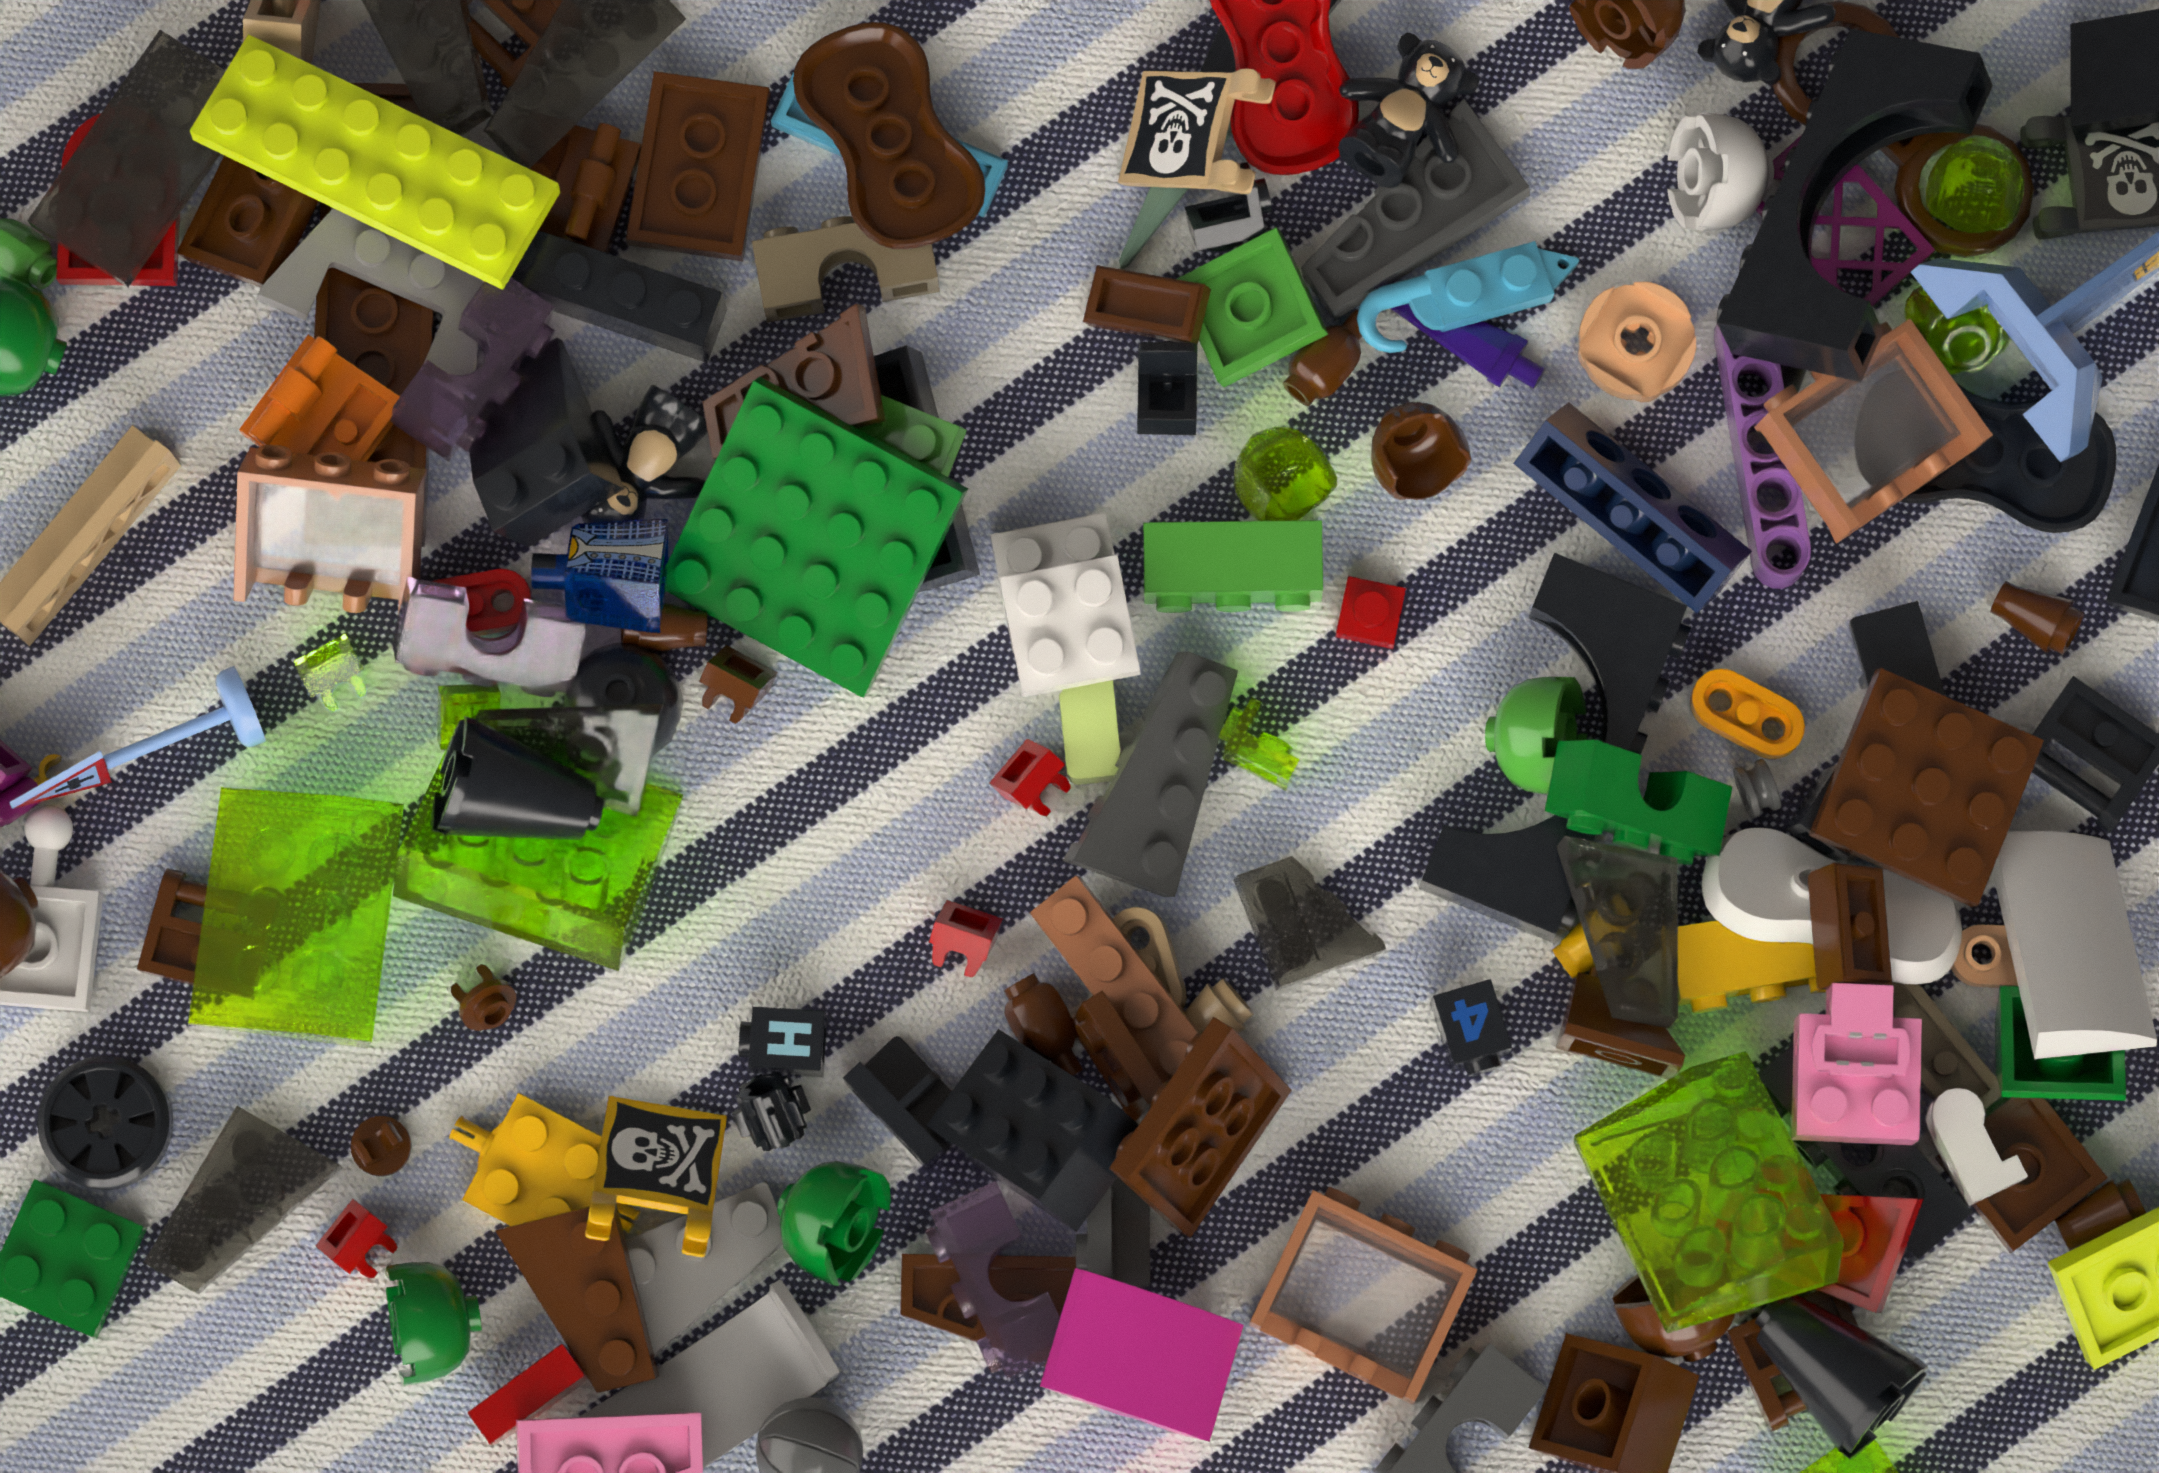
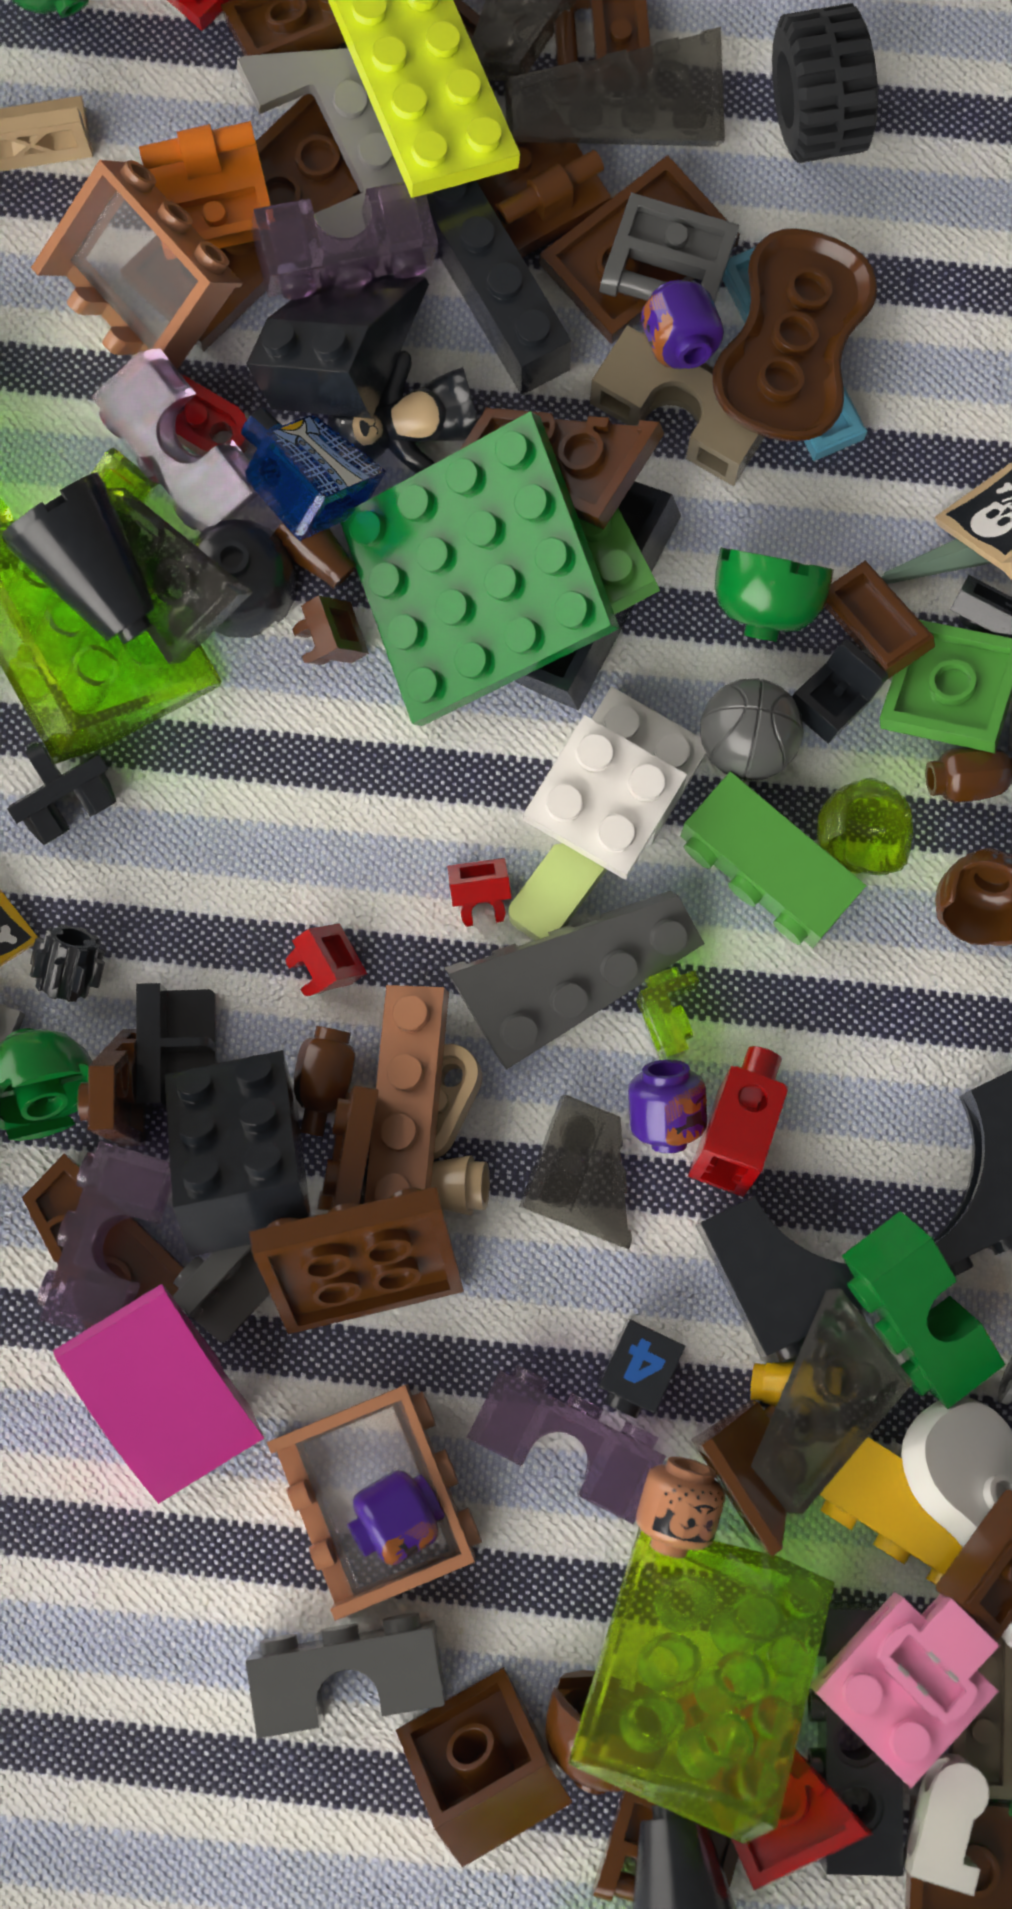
camera: 40 degrees right, 0 degrees up
clear neon green tile [294,633,366,712] -> none
black brick [738,1006,828,1078] -> none
red plate [1335,576,1406,649] -> none
bright green cylinder [1485,677,1587,794] -> none
none -> black hips [7,740,117,845]
none -> reddish brown wing [78,1029,145,1146]
none -> dark purple head [347,1470,444,1565]
none -> clear purple arch [467,1365,666,1524]
none -> dark grey plate [599,192,739,304]
none -> dark purple head [628,1059,707,1154]
none -> nougat head [636,1456,725,1558]
none -> dark purple head [641,280,724,369]
none -> red torso [687,1046,788,1197]
none -> dark grey piece [700,678,804,780]
none -> green cylinder [714,547,834,642]

